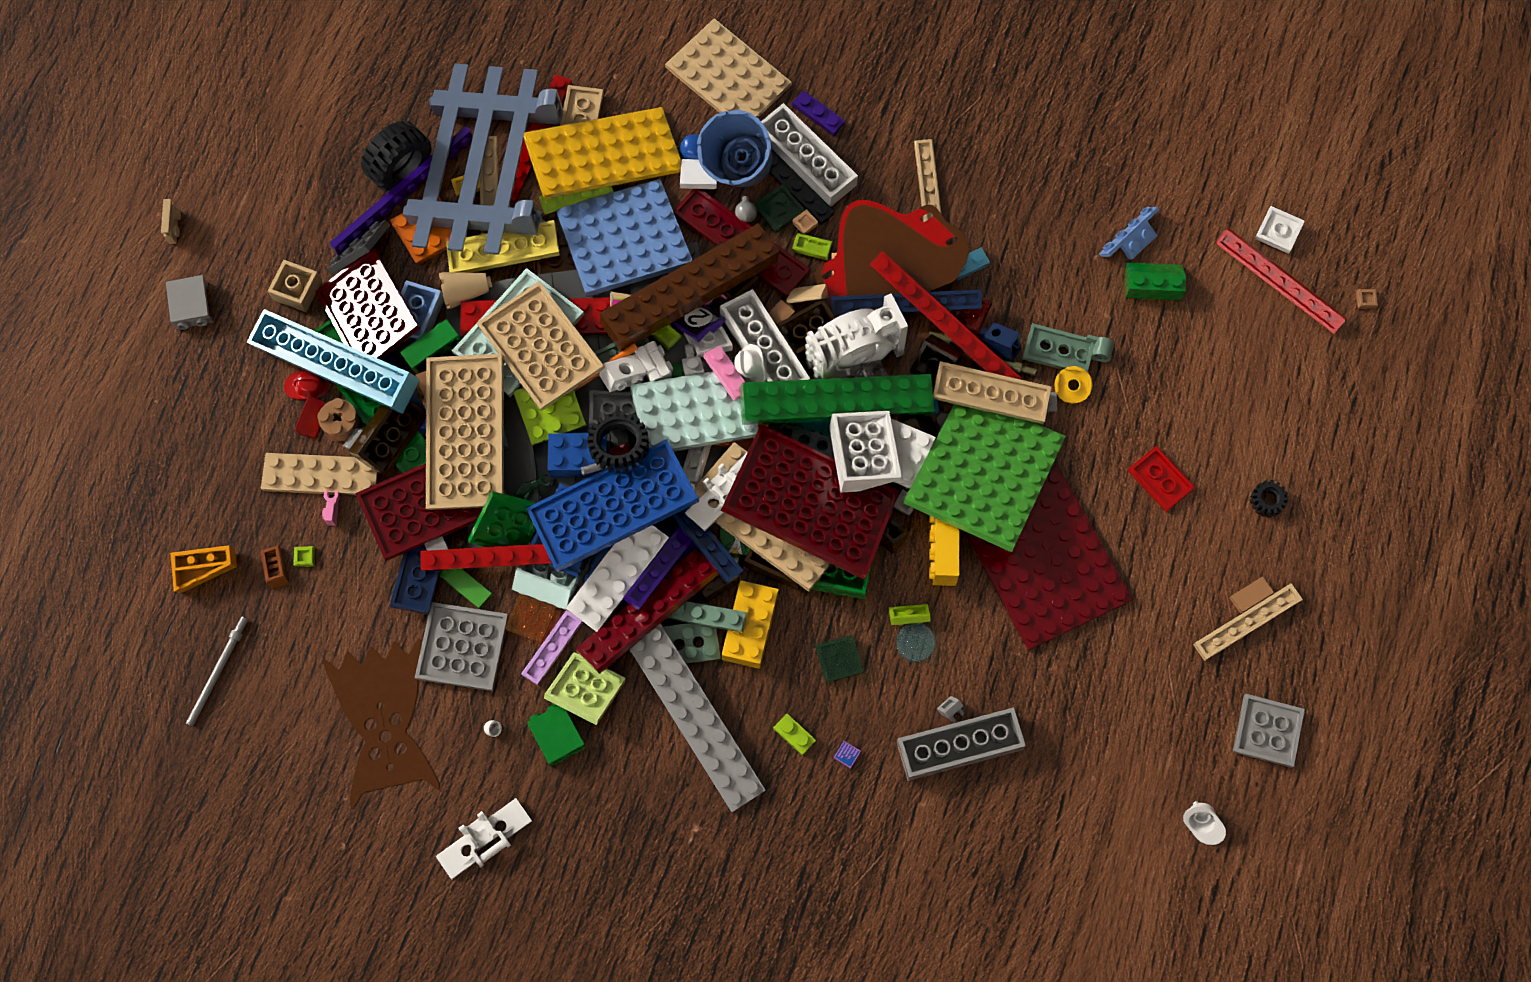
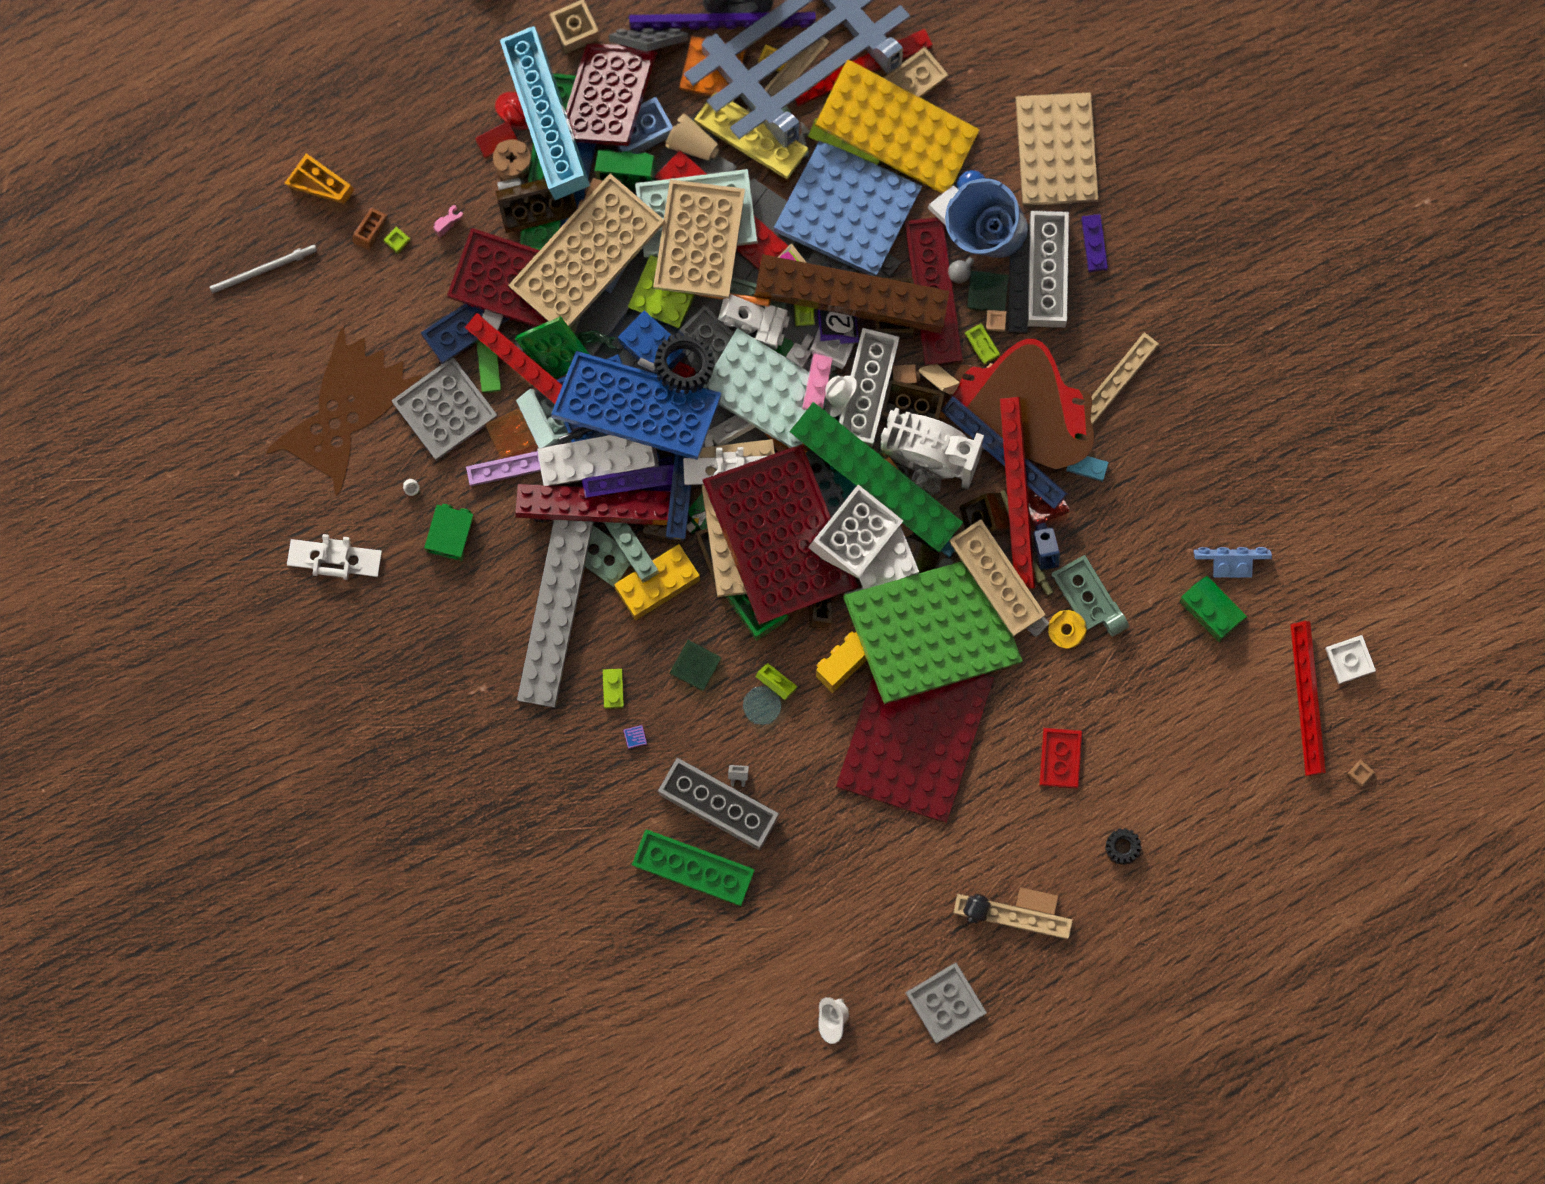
camera: 45 degrees right, 5 degrees up
tan plate [261,453,379,496] -> none
yellowish green plate [544,652,626,725] -> none
none -> green plate [632,829,755,907]
none -> black head [963,893,992,924]

